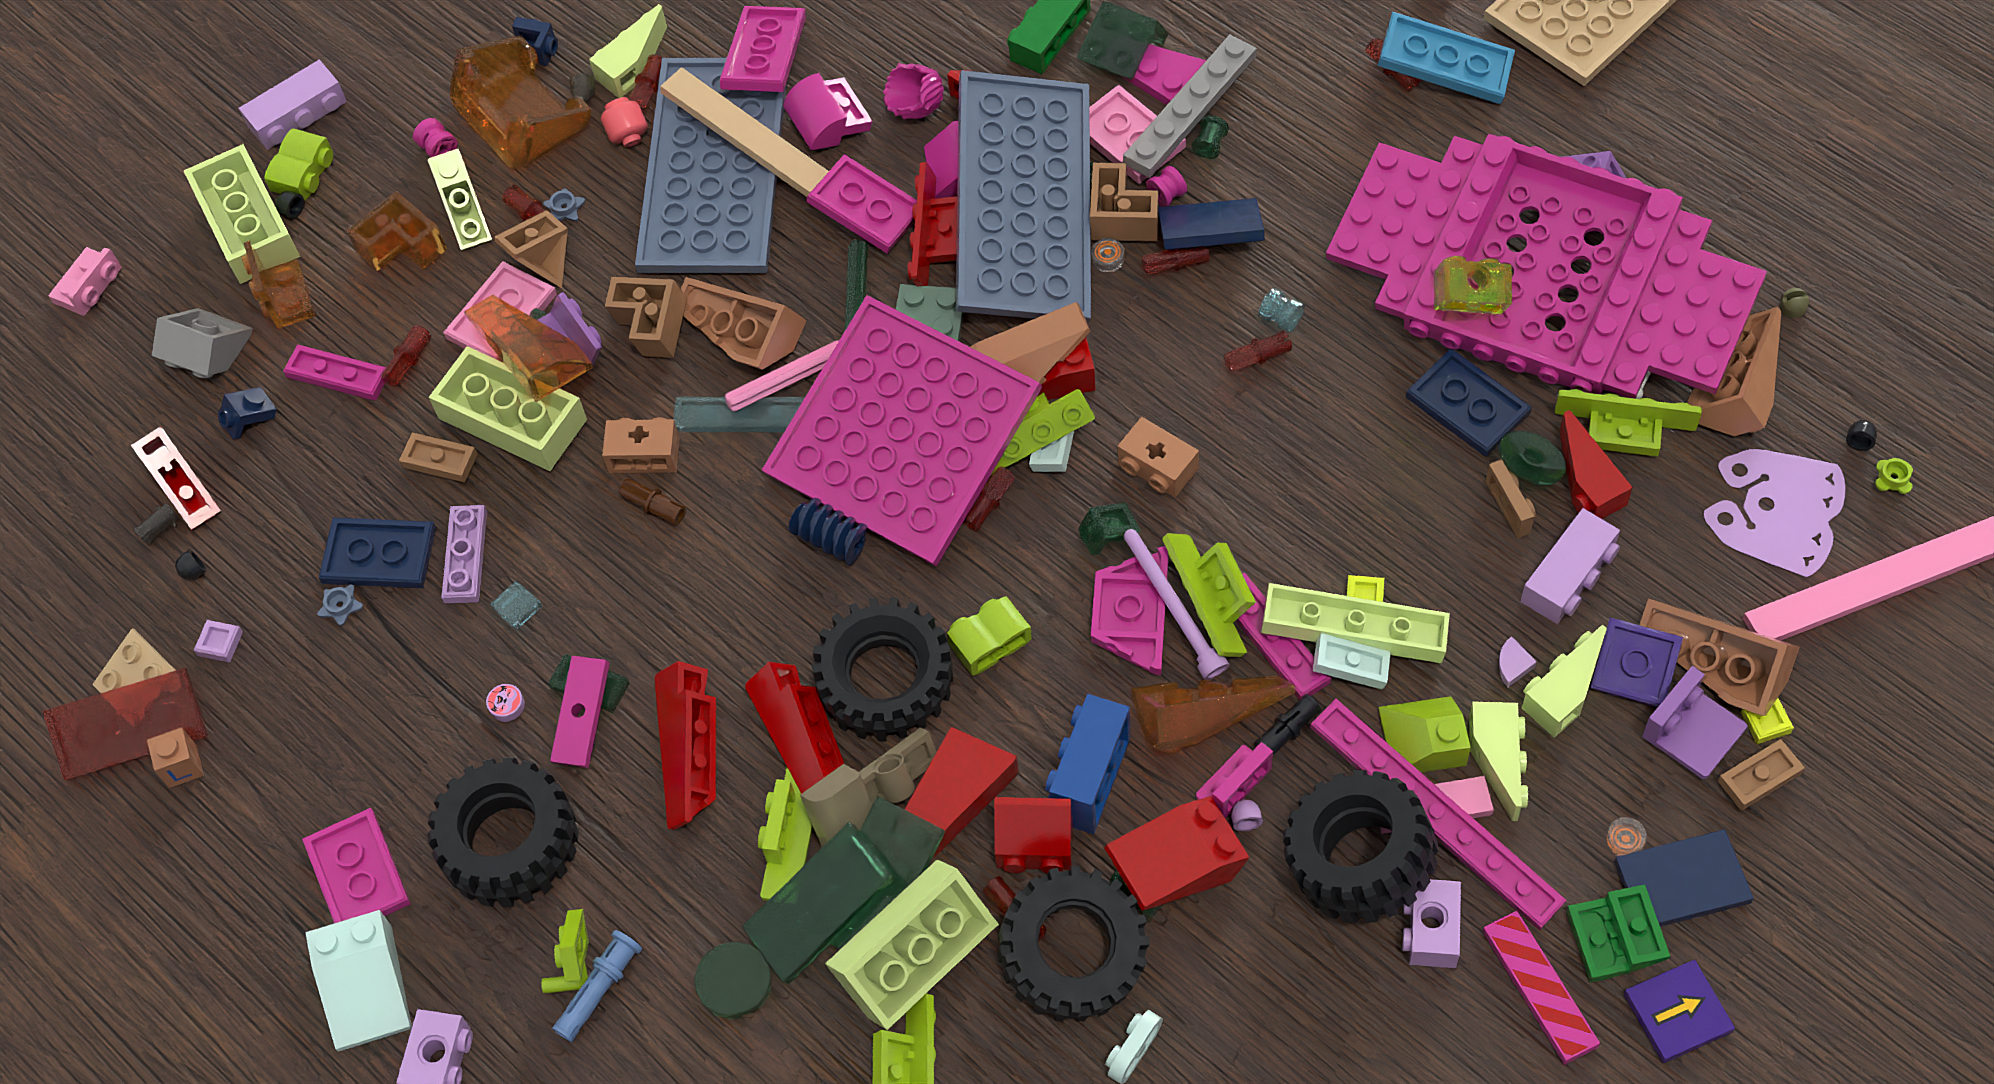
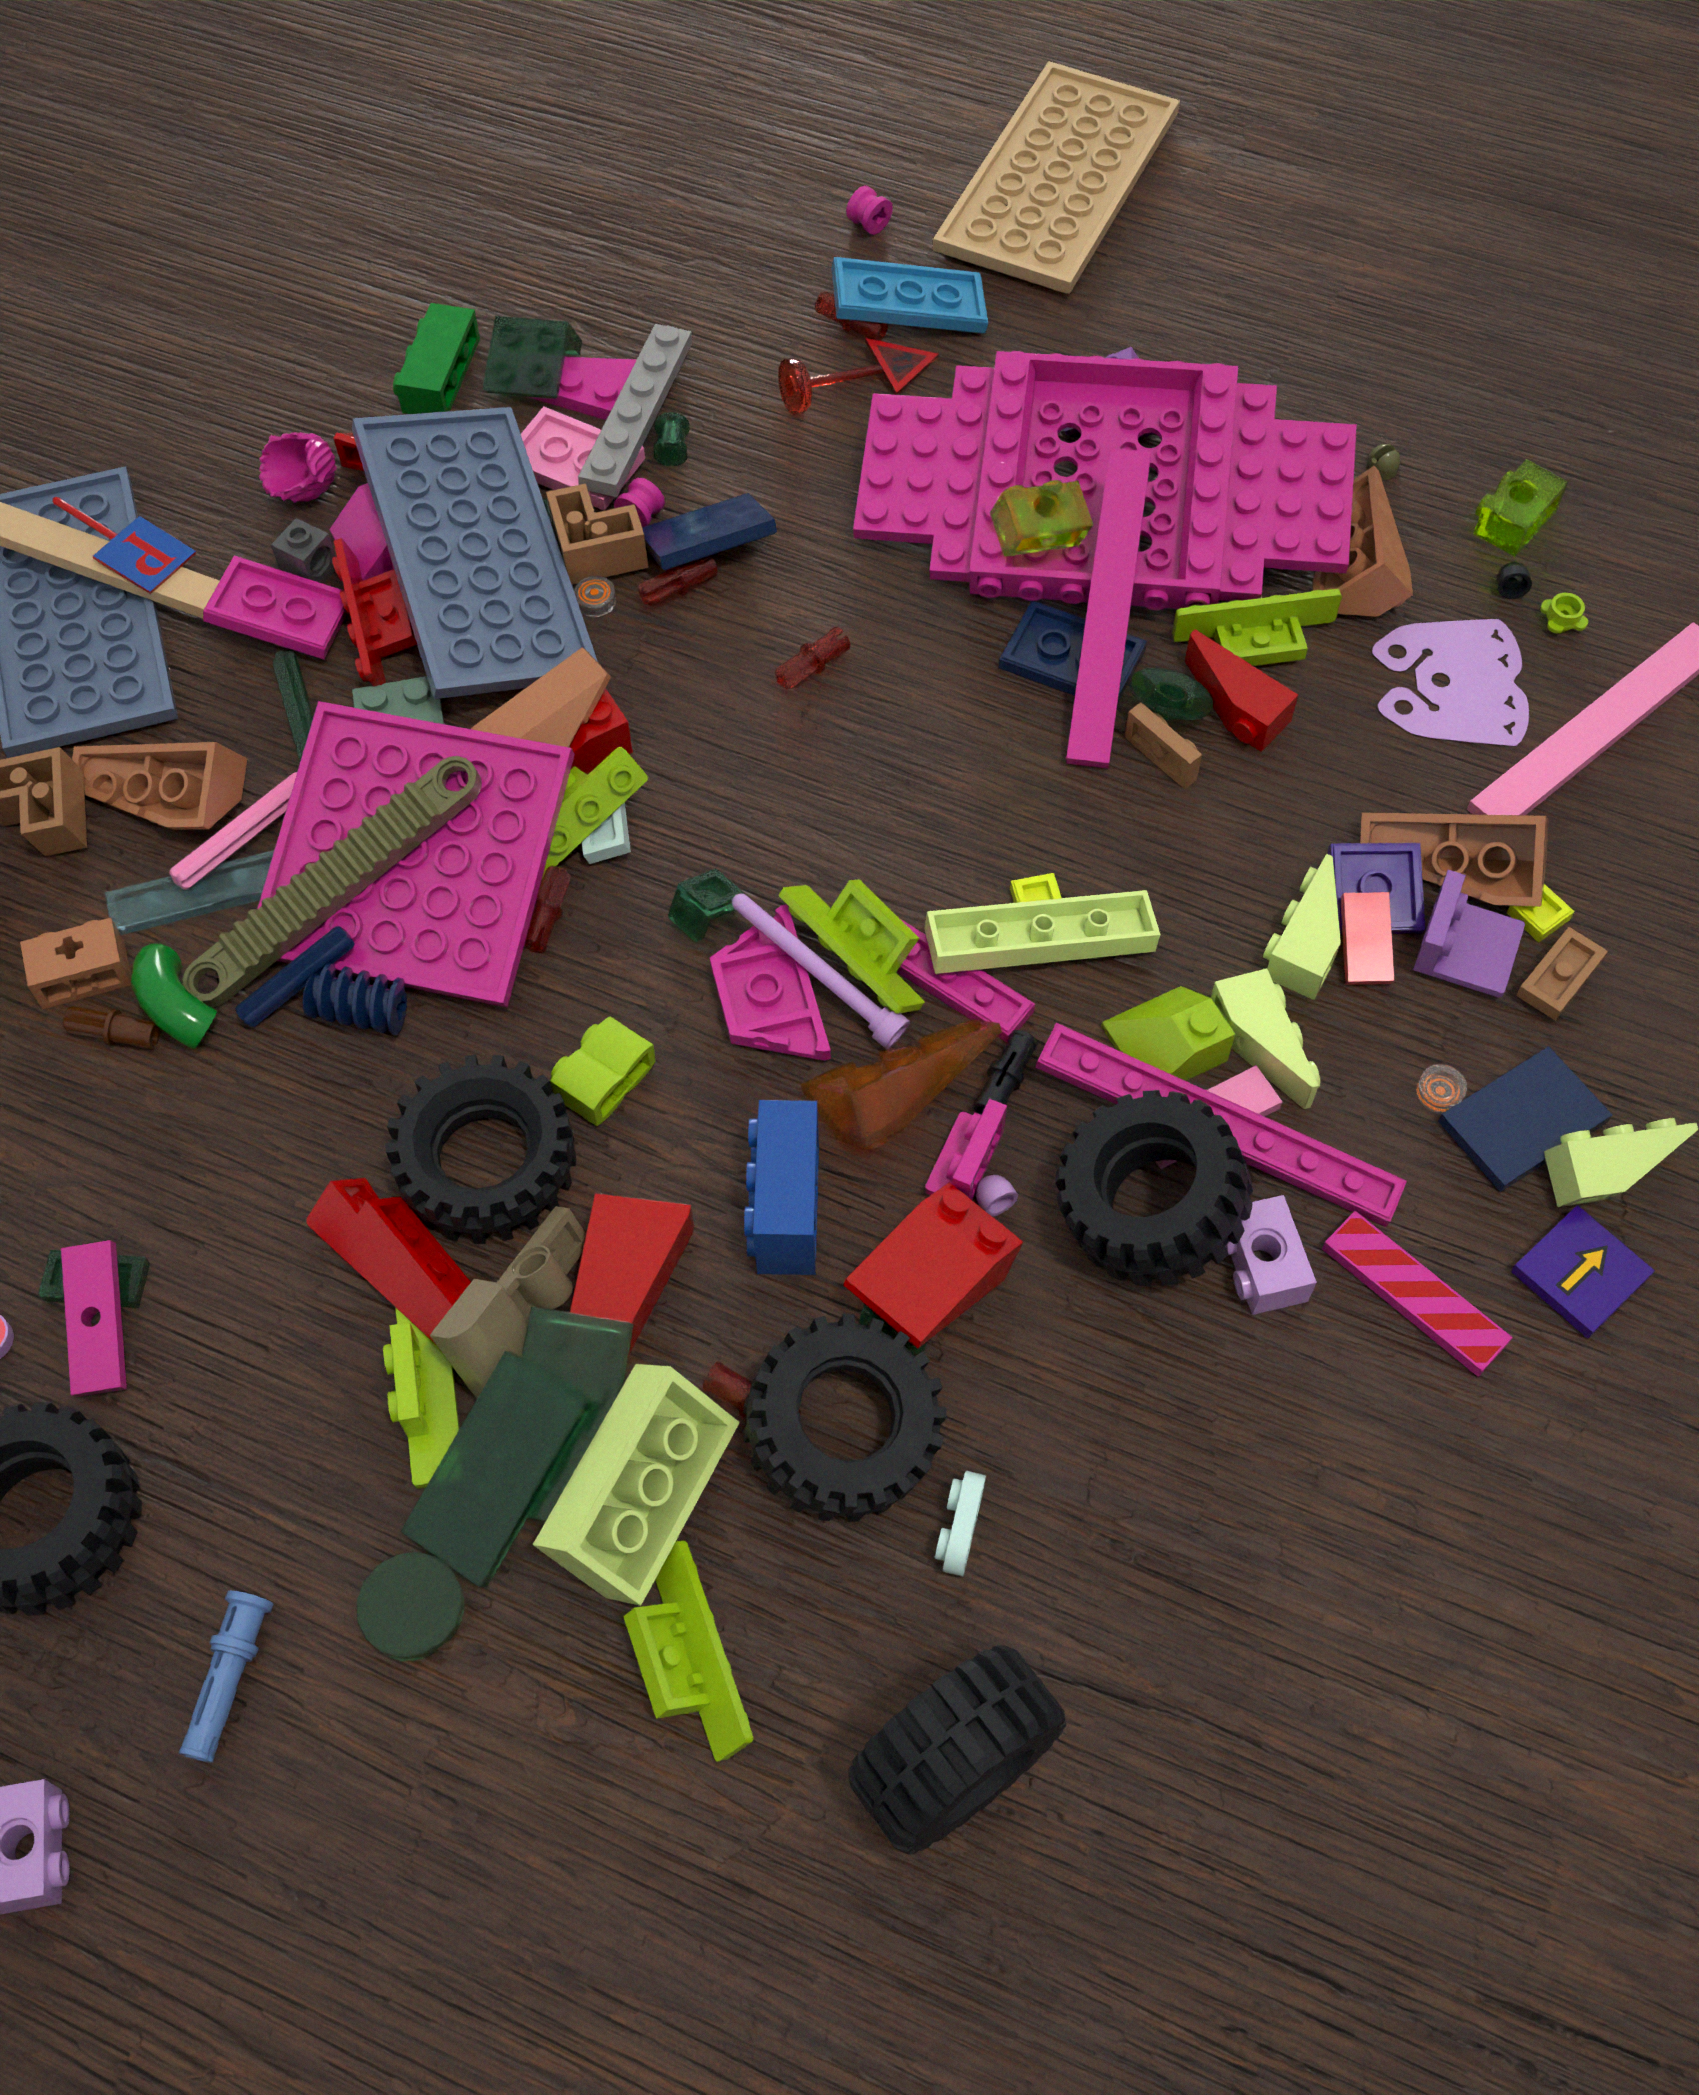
camera: 25 degrees left, 0 degrees up
lime plate [542,909,589,994] -> none
red wedge [654,661,716,830] -> none
dark pink tile [719,6,806,92] -> none
dark pink brick [783,73,873,150] -> none
red slope [994,797,1074,874] -> none
nougat brick [1117,417,1199,498] -> none
clear light blue wheel [1258,287,1305,333] -> none
light aqua plate [1313,633,1390,689] -> none
lavender tile [1499,636,1536,688] -> none
lavender brick [1520,508,1620,625] -> none
green slope [1566,884,1670,983] -> none
none -> blue piece [52,497,196,594]
none -> green cylinder [131,944,217,1050]
none -> olive gear [183,756,482,1007]
none -> dark blue axle [235,926,355,1027]
none -> dark grey brick [271,518,335,584]
none -> clear red piece [778,338,939,415]
none -> dark pink tile [1066,448,1151,769]
none -> tile [1340,892,1394,985]
none -> clear neon green brick [1474,459,1568,557]
none -> yellowish green slope [1544,1118,1698,1207]

